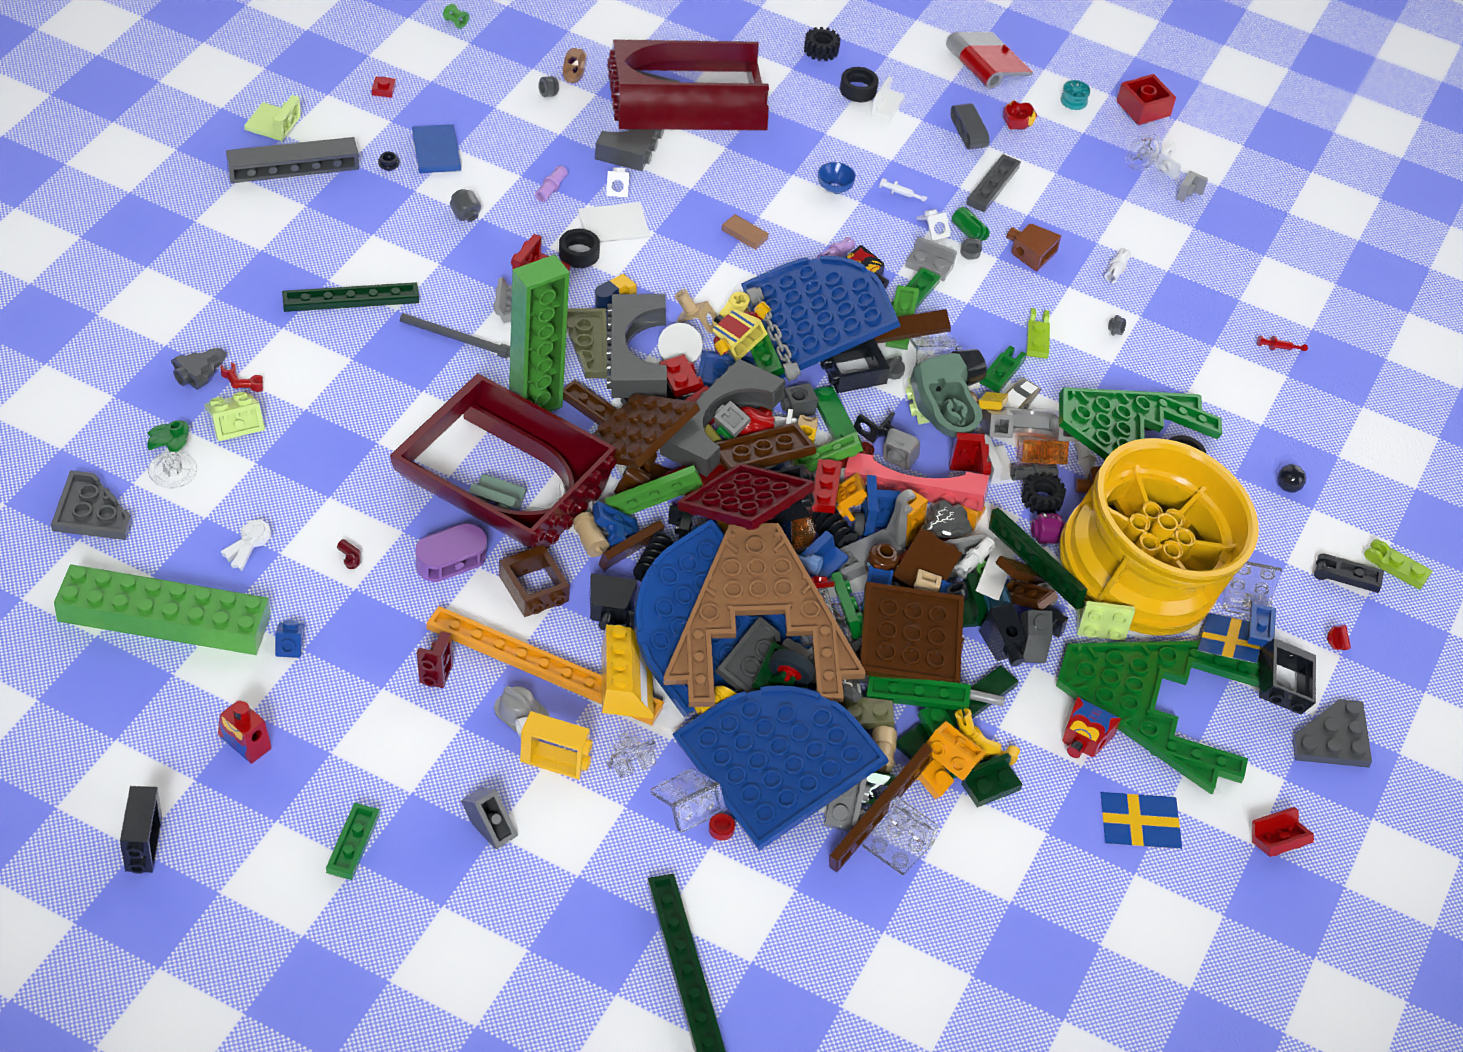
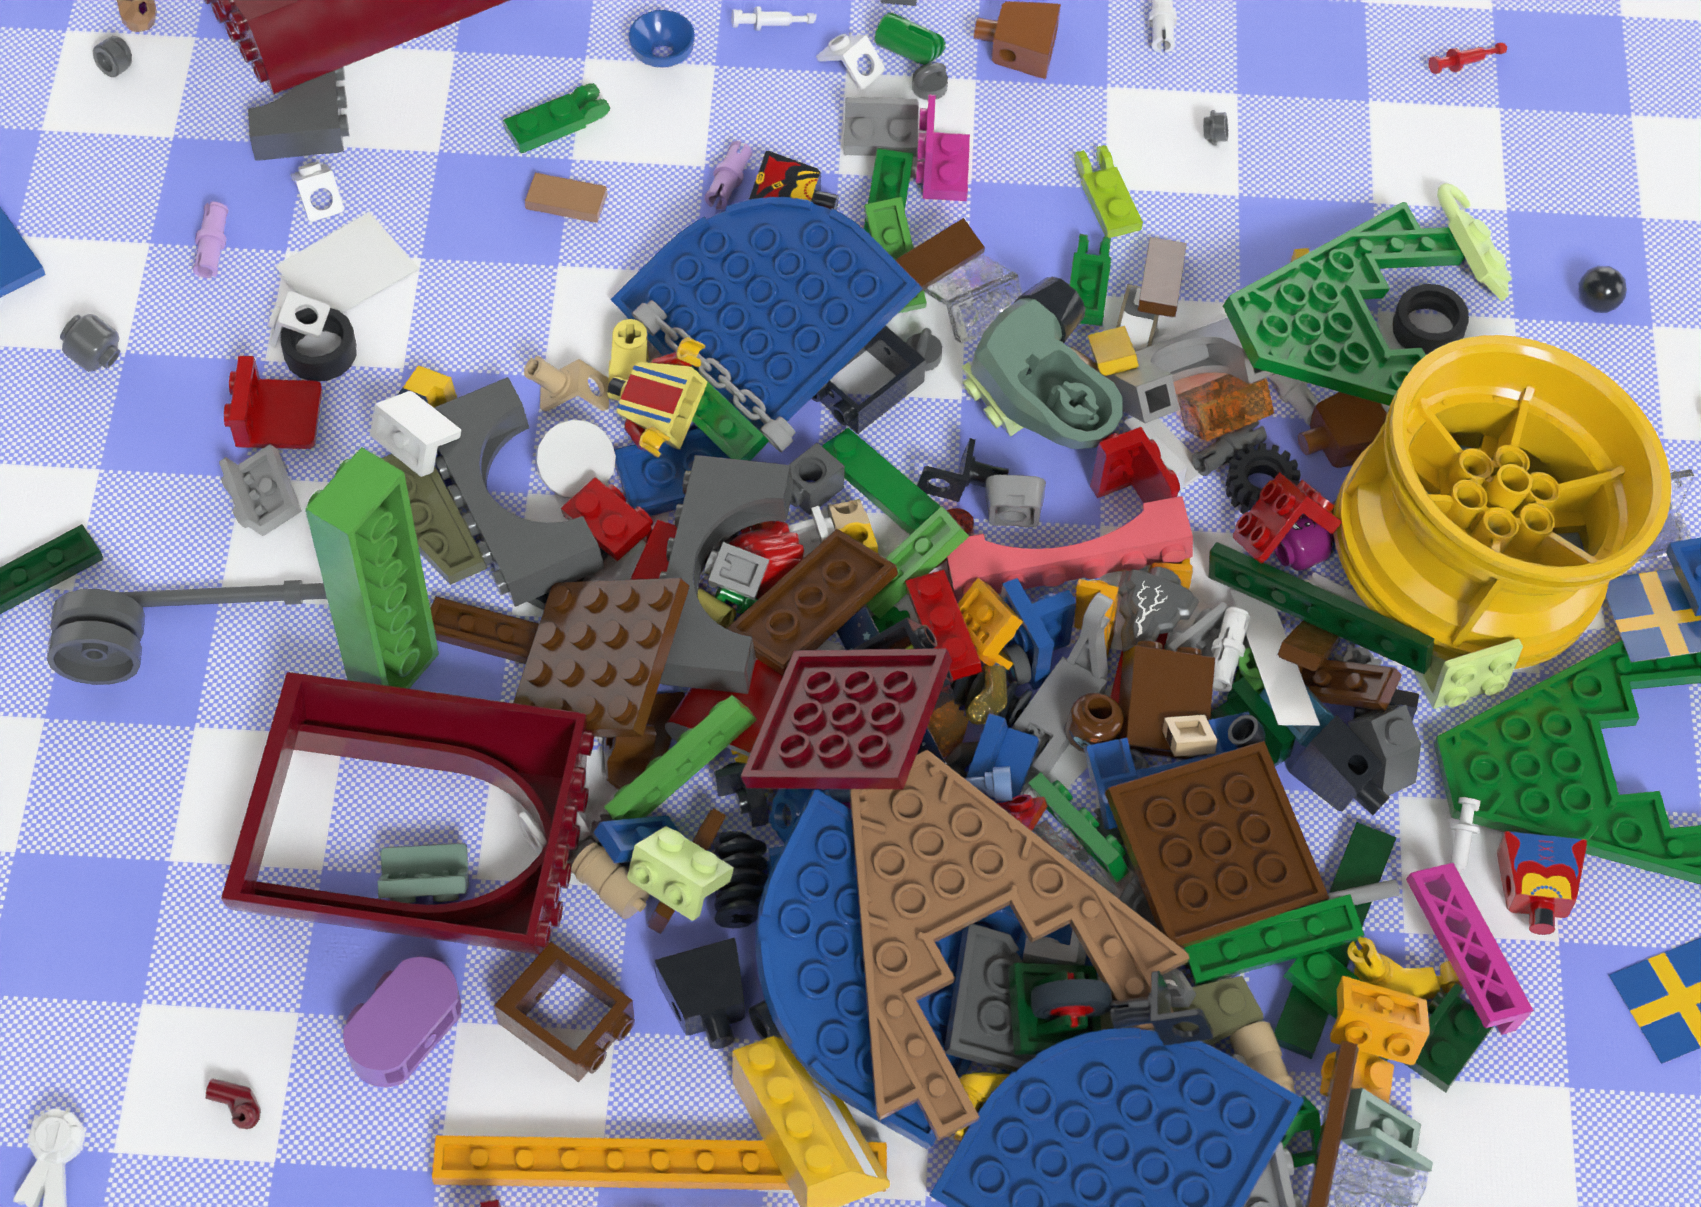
camera: 20 degrees left, 10 degrees up
none -> dark grey wheel [46,589,145,685]
none -> white bracket [268,290,330,348]
none -> white panel [370,391,461,477]
none -> green hinge [503,83,611,153]
none -> yellowish green bracket [627,826,734,921]
none -> dark pink bracket [916,95,970,201]
none -> clear yellow arm [966,665,1007,725]
none -> black bracket [1110,971,1213,1046]
none -> tile [1137,237,1187,317]
none -> red bracket [1232,472,1342,563]
none -> sand green bracket [1341,1088,1433,1179]
none -> dark pink fence [1406,863,1534,1035]
none -> yellowish green plate [1437,183,1512,302]
none -> white piece [1450,797,1480,876]

